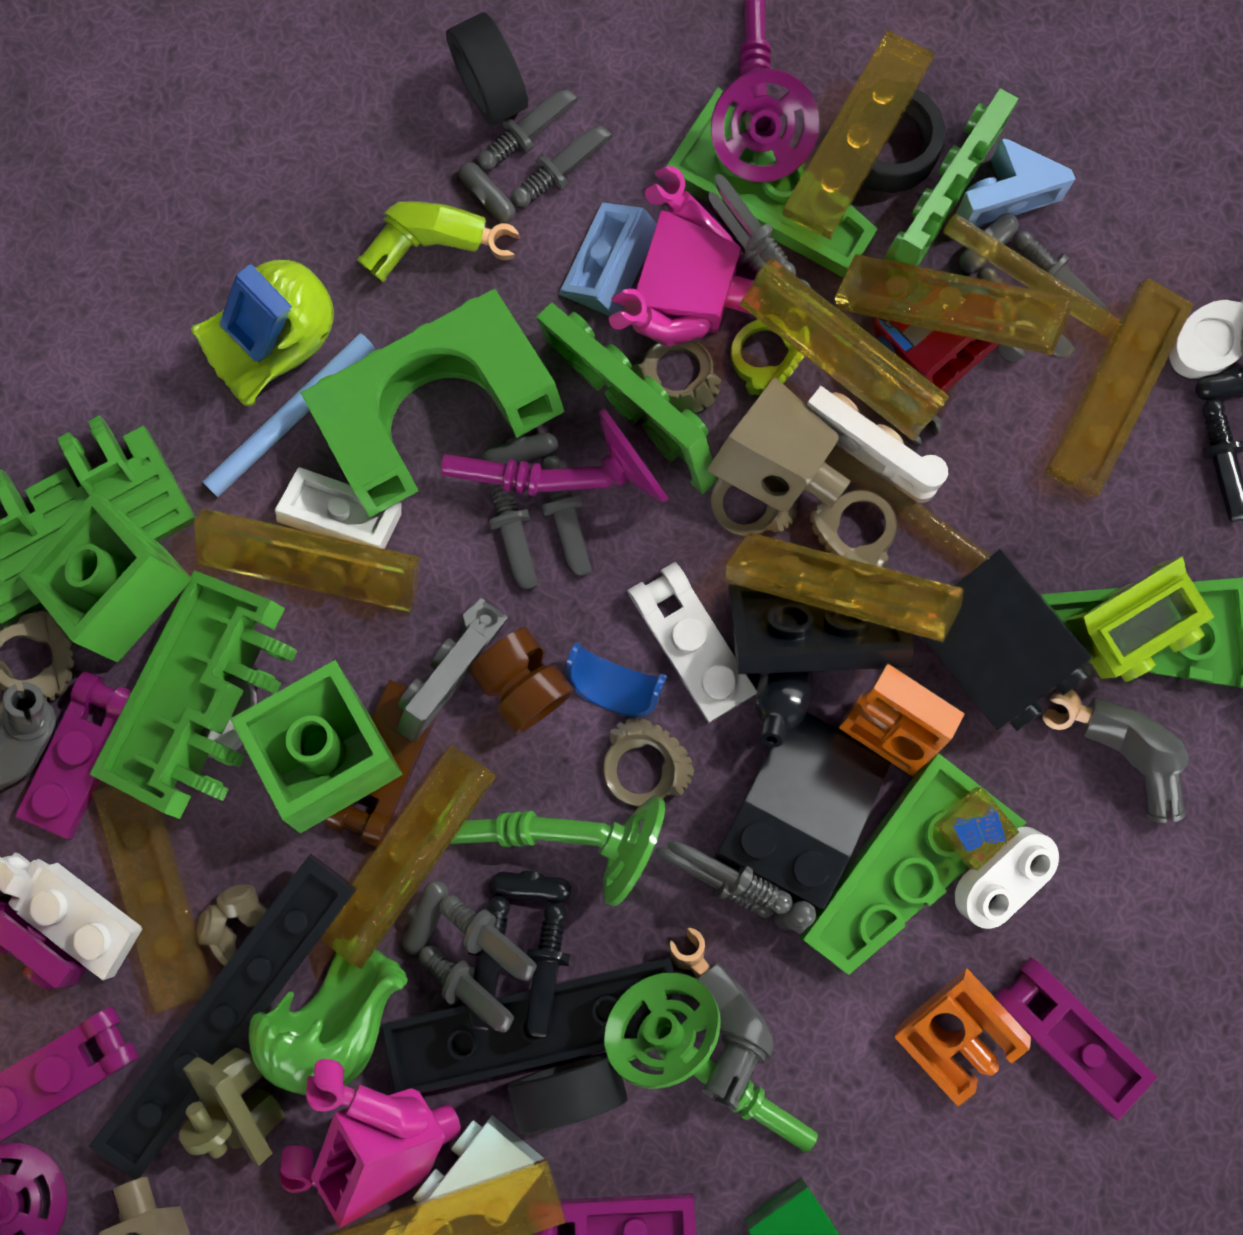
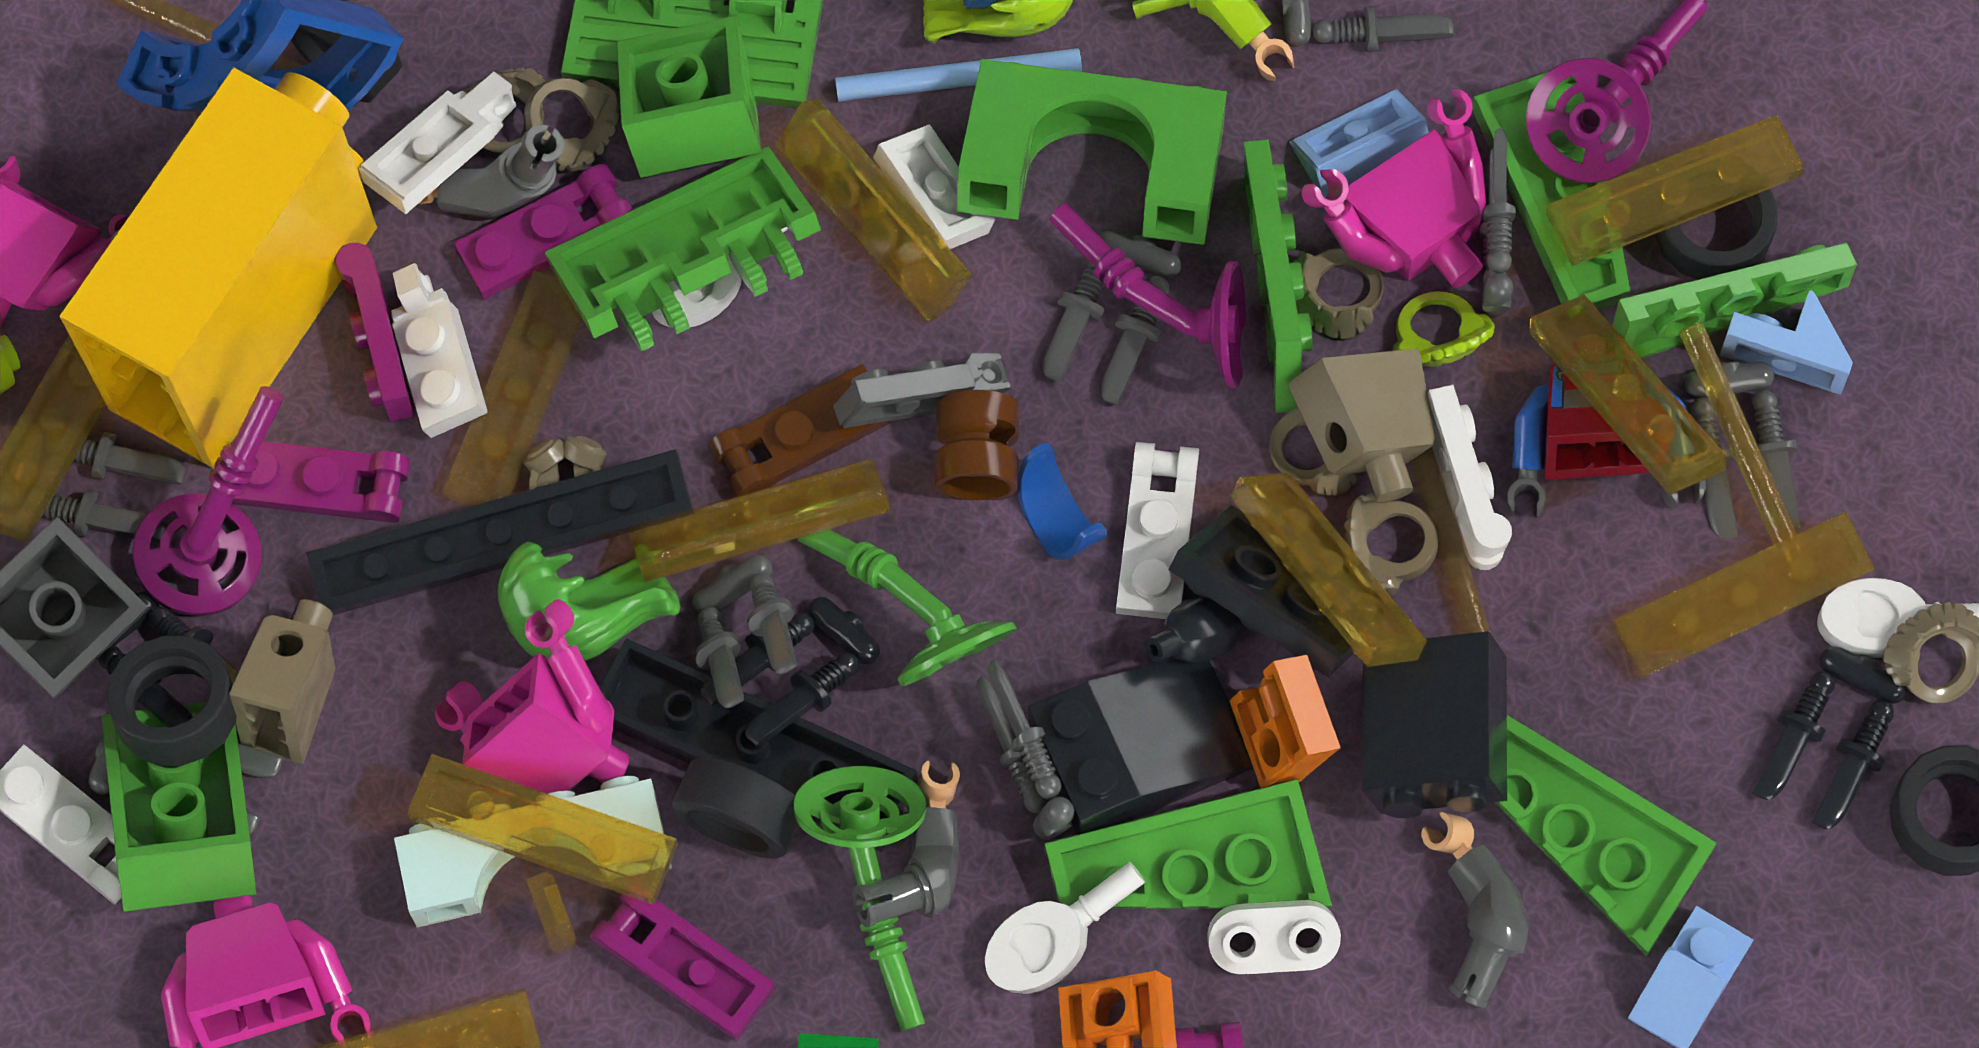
camera: 40 degrees right, 10 degrees down
olive hips [179,1047,286,1166] -> none
bright green slope [230,660,403,834] -> none
dark tan piece [604,718,694,806] -> none
clear yellow tile [739,258,950,441] -> none
clear yellow tile [934,787,1019,871] -> none
lime window [1065,556,1214,682] -> none
none -> white piece [985,861,1145,994]

